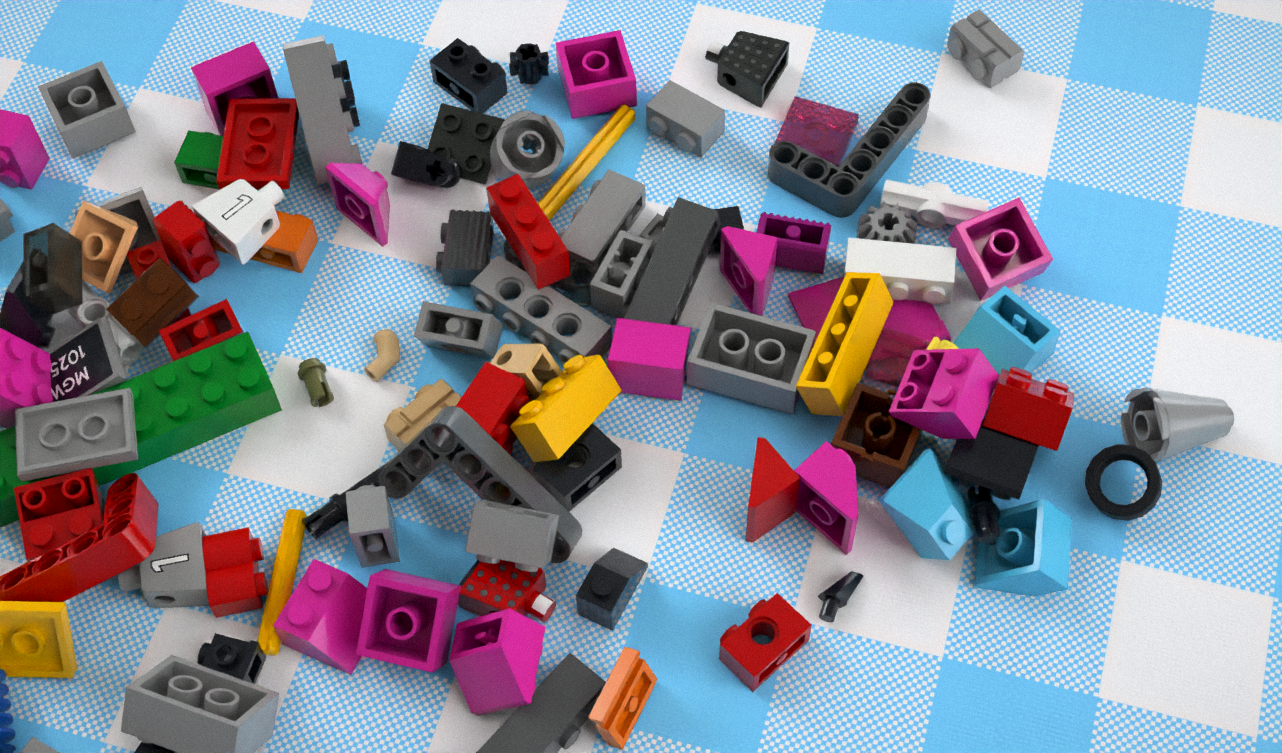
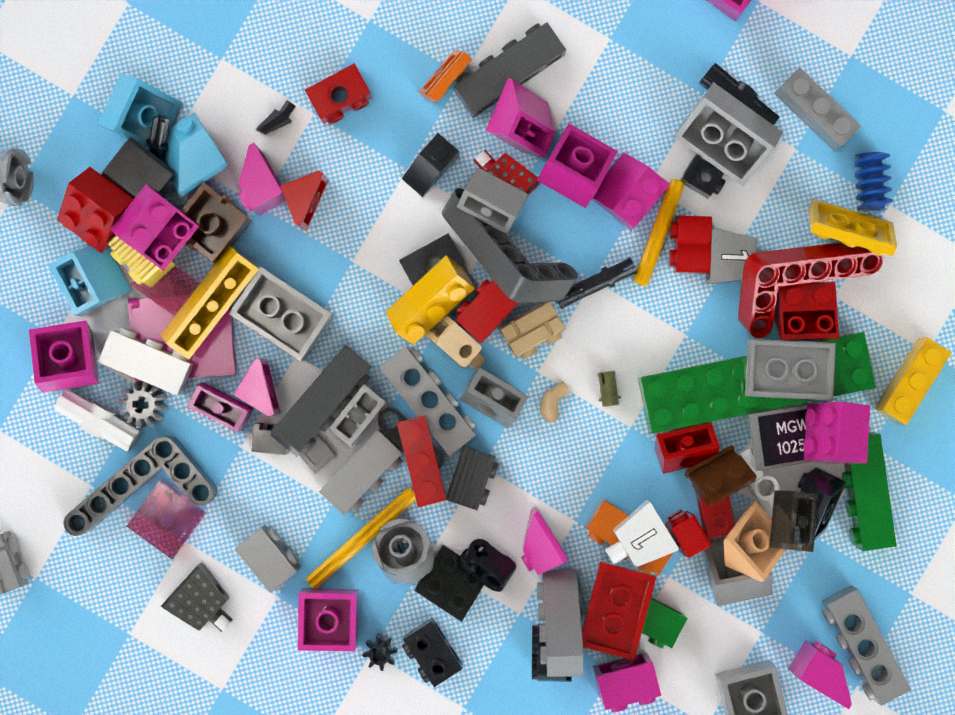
camera: 170 degrees left, 30 degrees up
light grey brick [346,485,400,568] -> none
dark pink slope [608,318,691,401] -> none
black tyre [1085,444,1162,521] -> none

